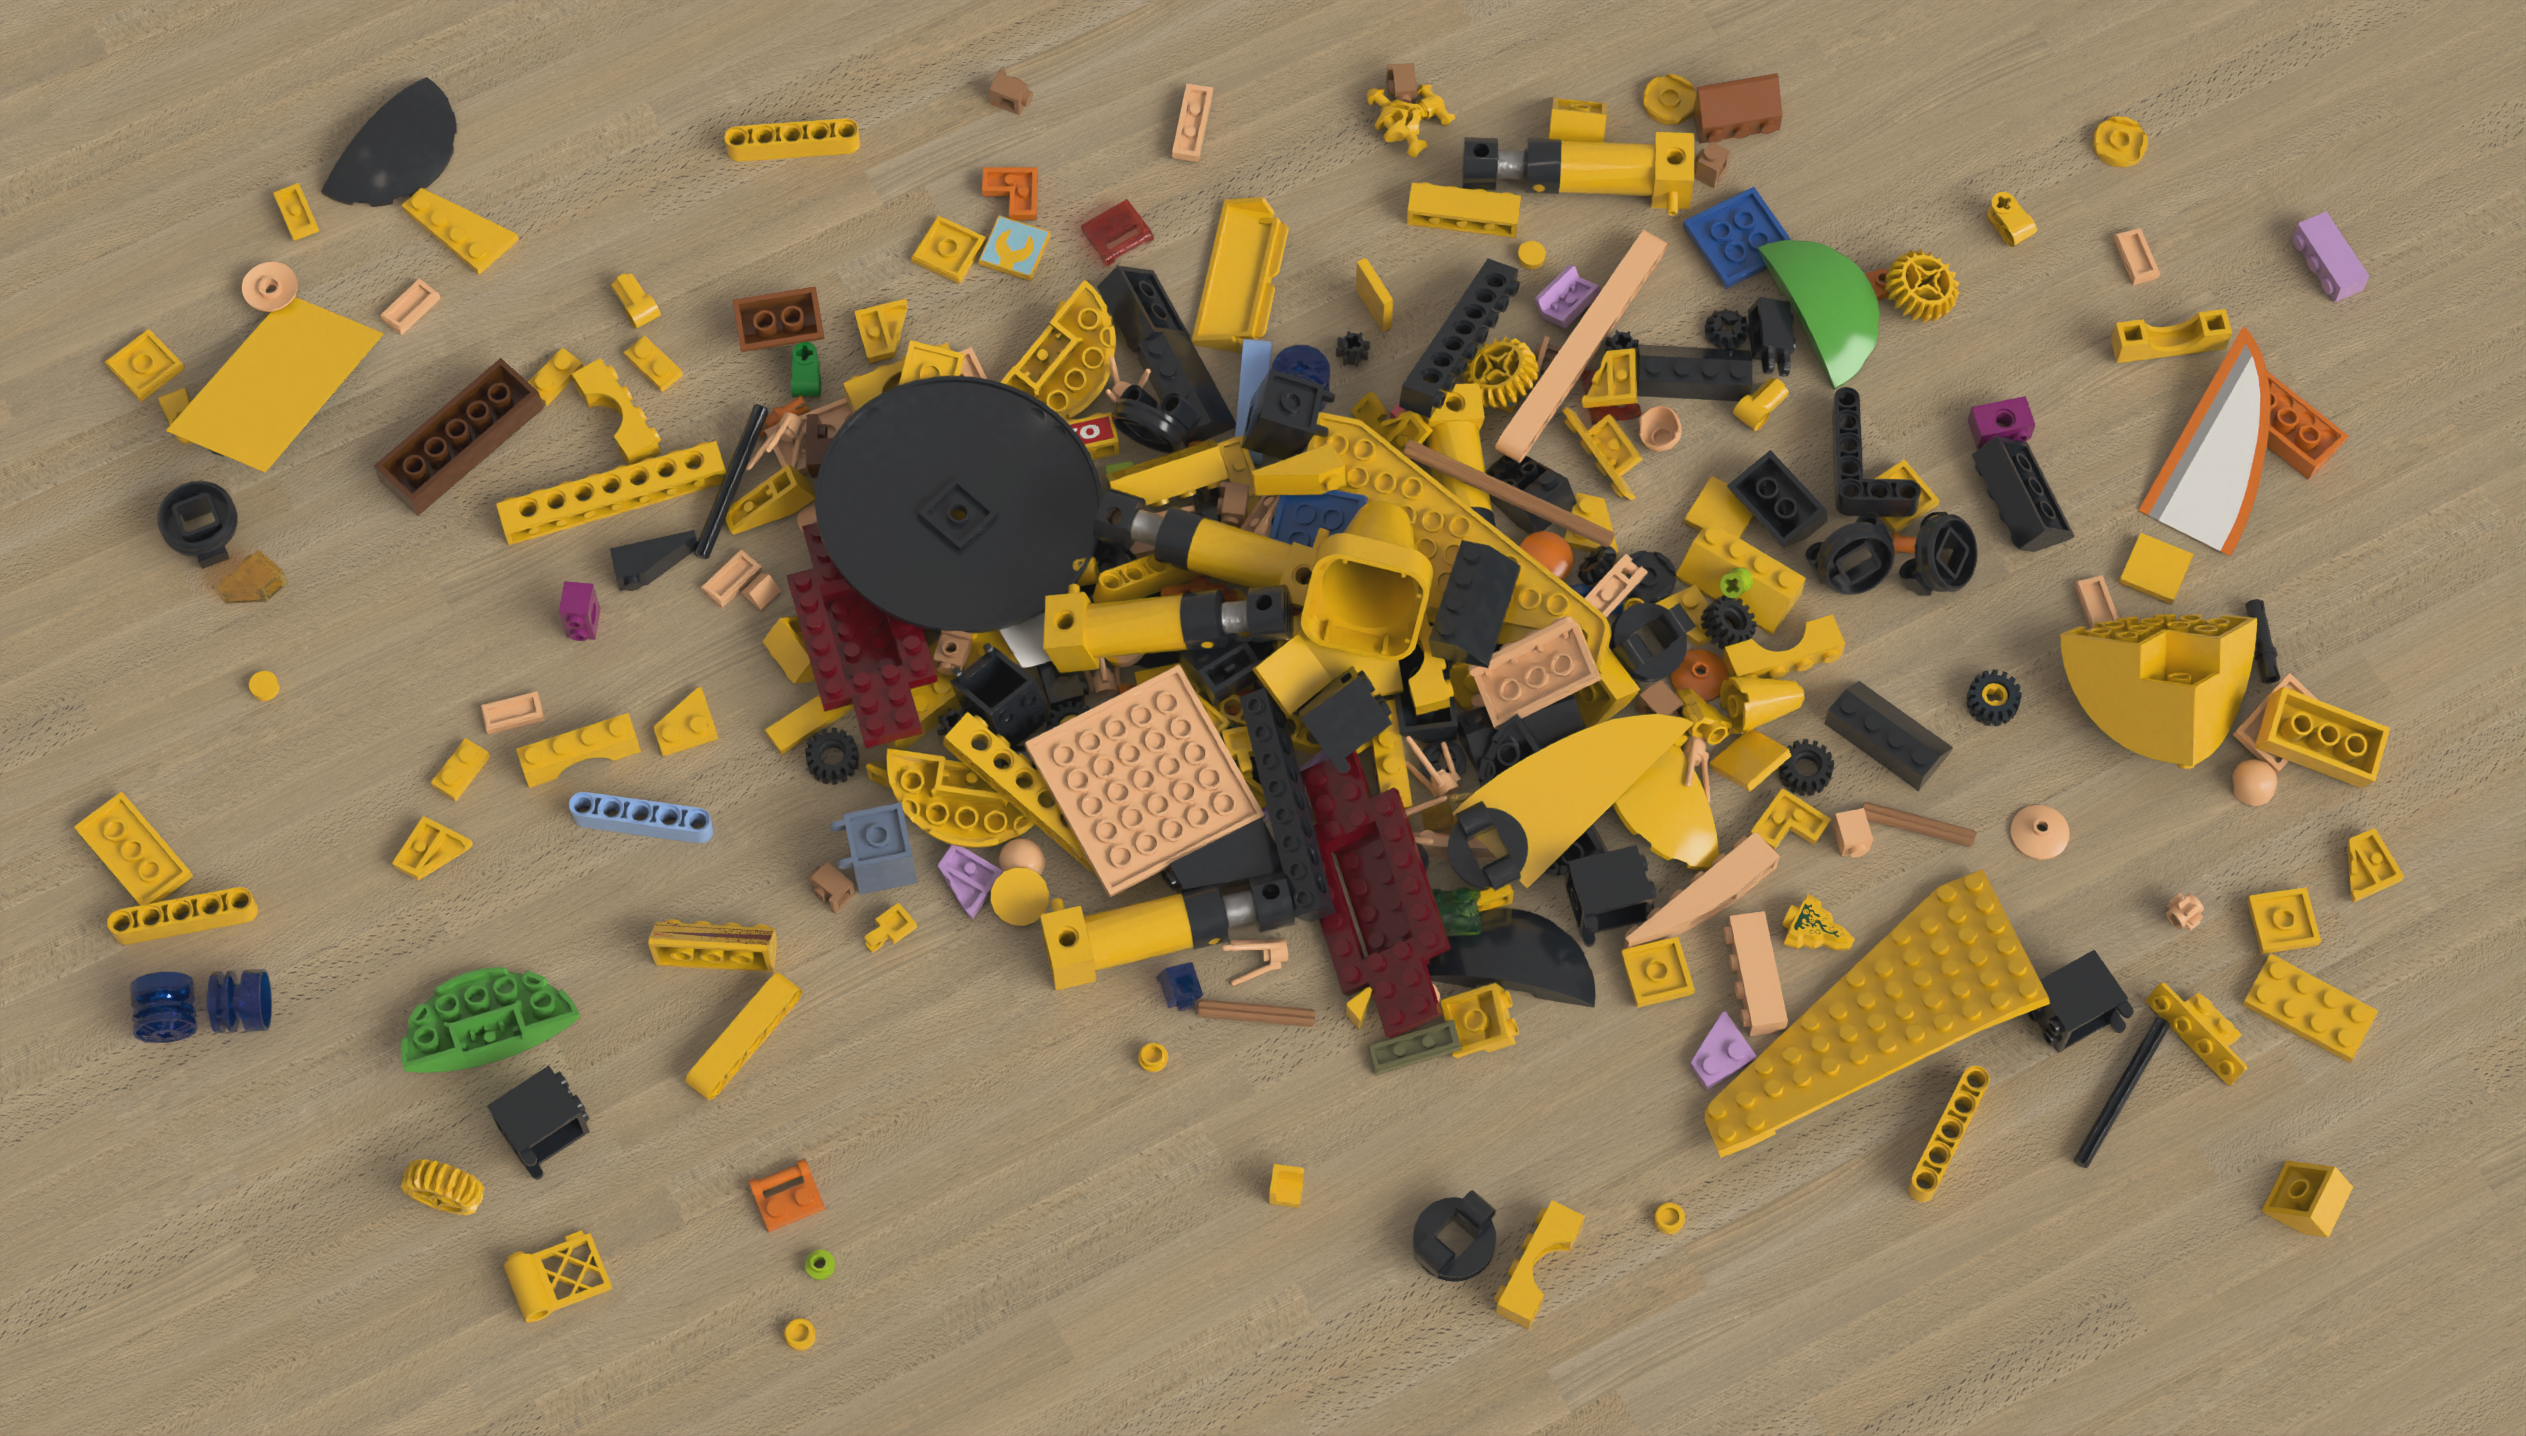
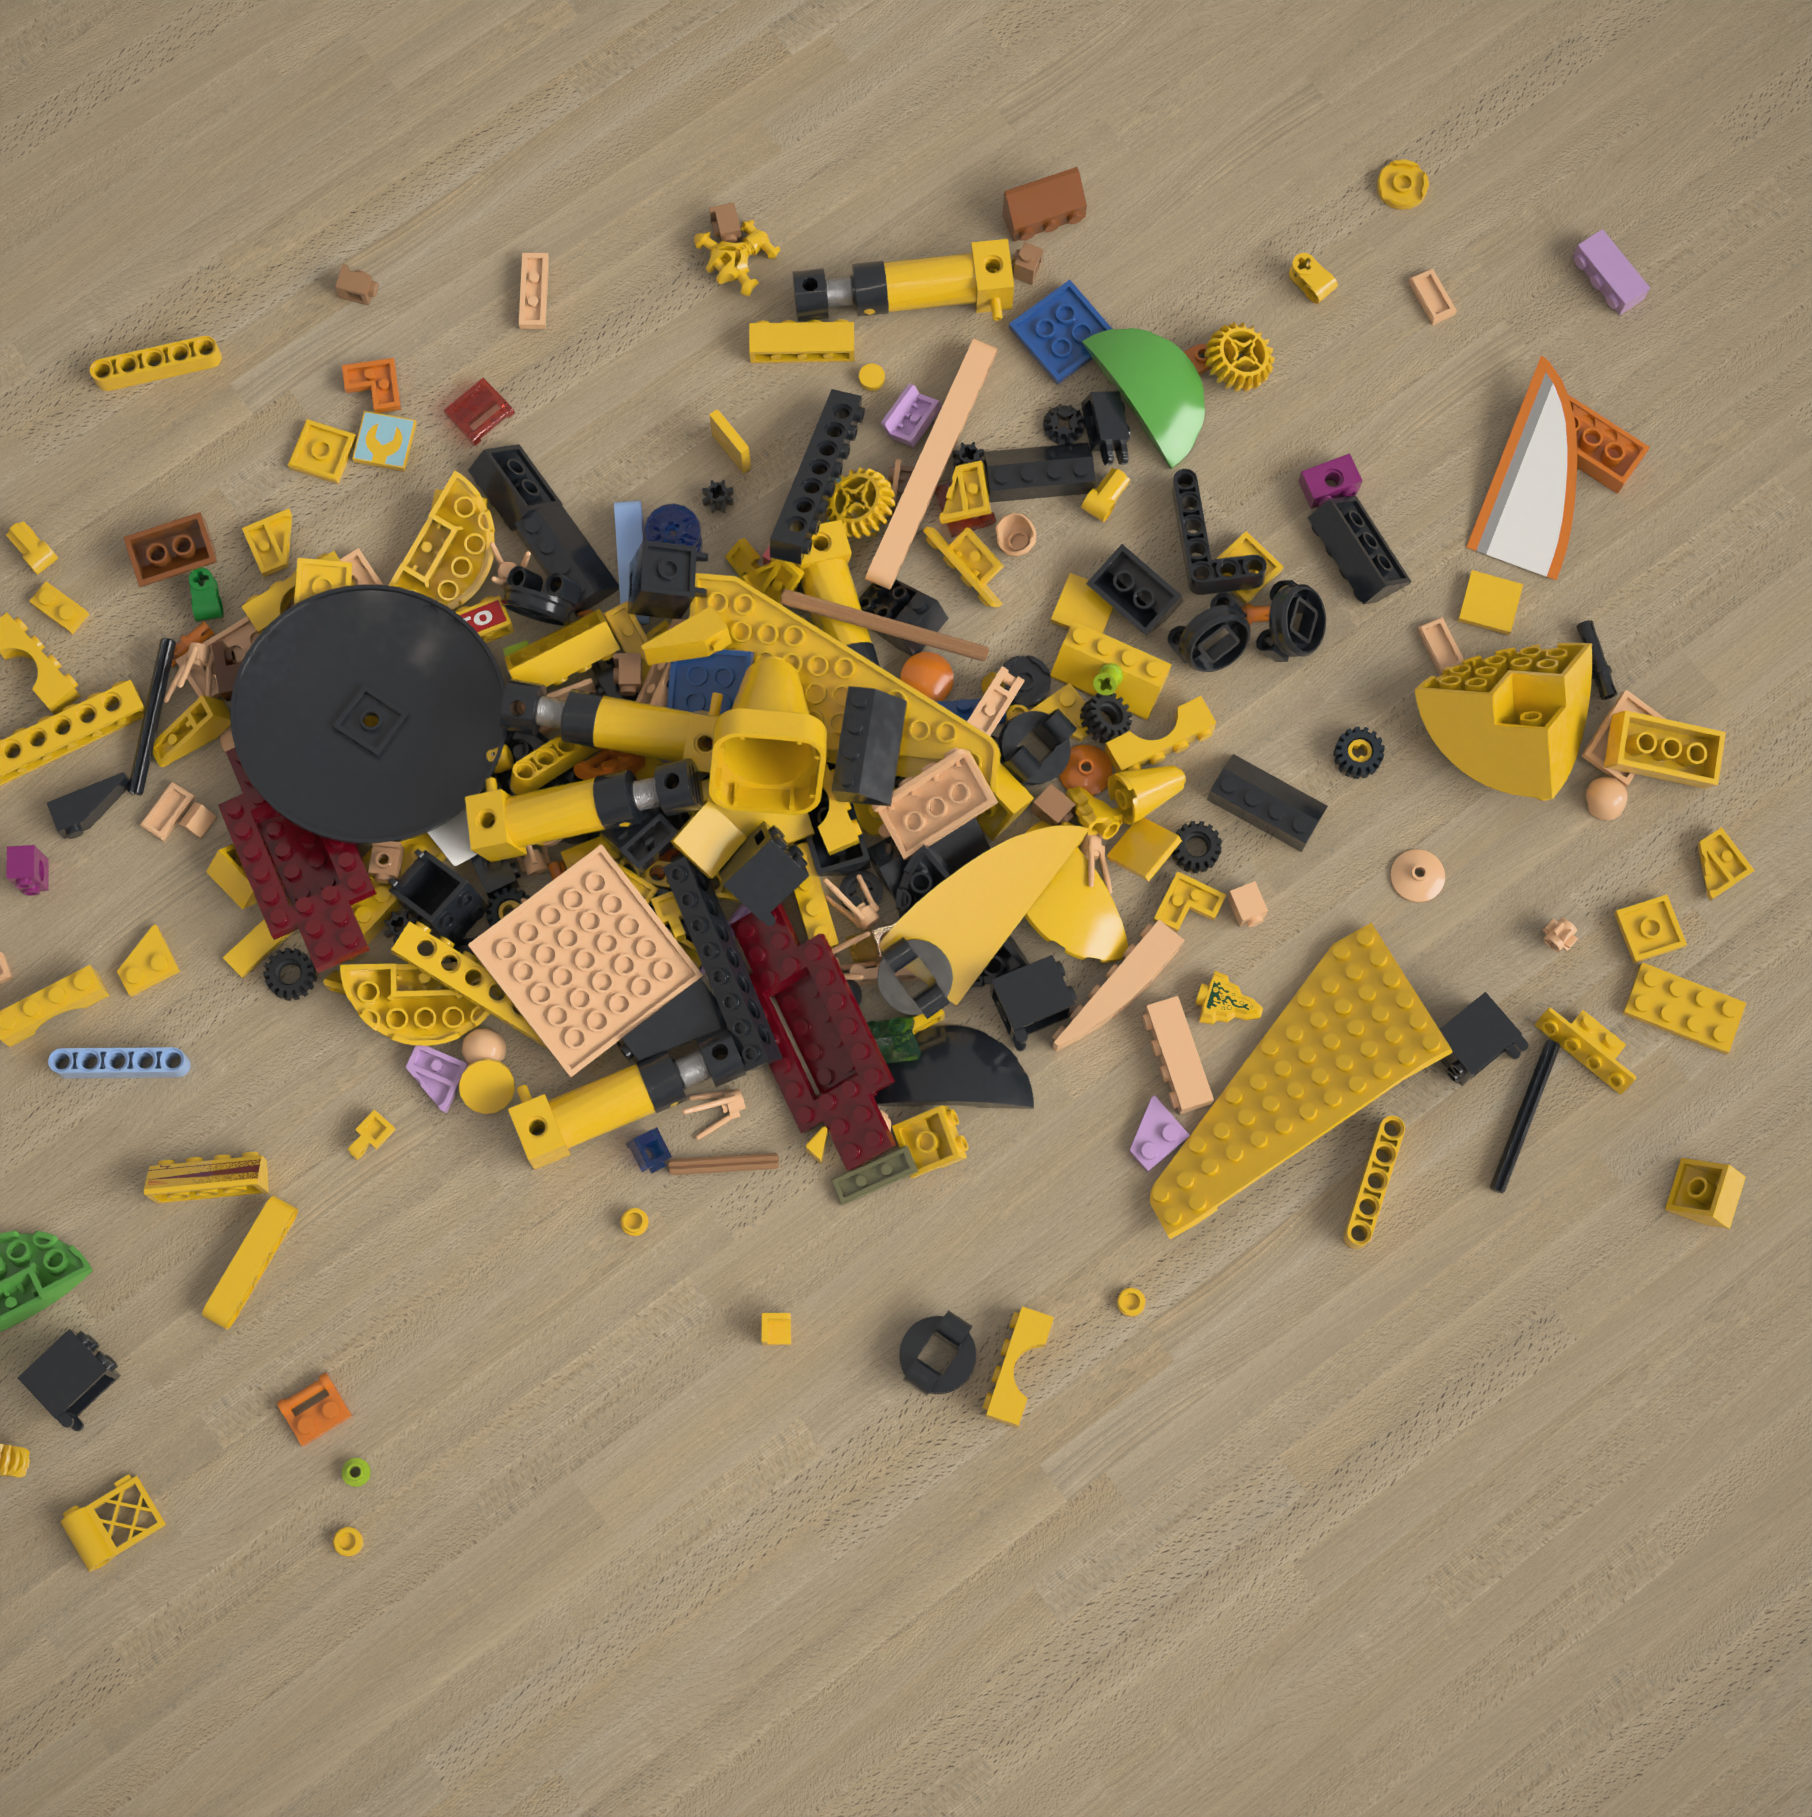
camera: 10 degrees left, 10 degrees up
medium nougat brick [808,861,855,914] -> none
sand blue container [830,802,918,895] -> none
yellow slope [1191,197,1289,353] -> none
yellow slope [1549,97,1608,142] -> none
yellow wing [1564,492,1618,559] -> none
black gear [1578,545,1616,585] -> none
yellow plate [1620,937,1695,1008] -> none
yellow tile [1642,74,1696,125] -> none
medium nougat axle [1862,802,1976,847] -> none
yellow arch [2110,309,2232,363] -> none

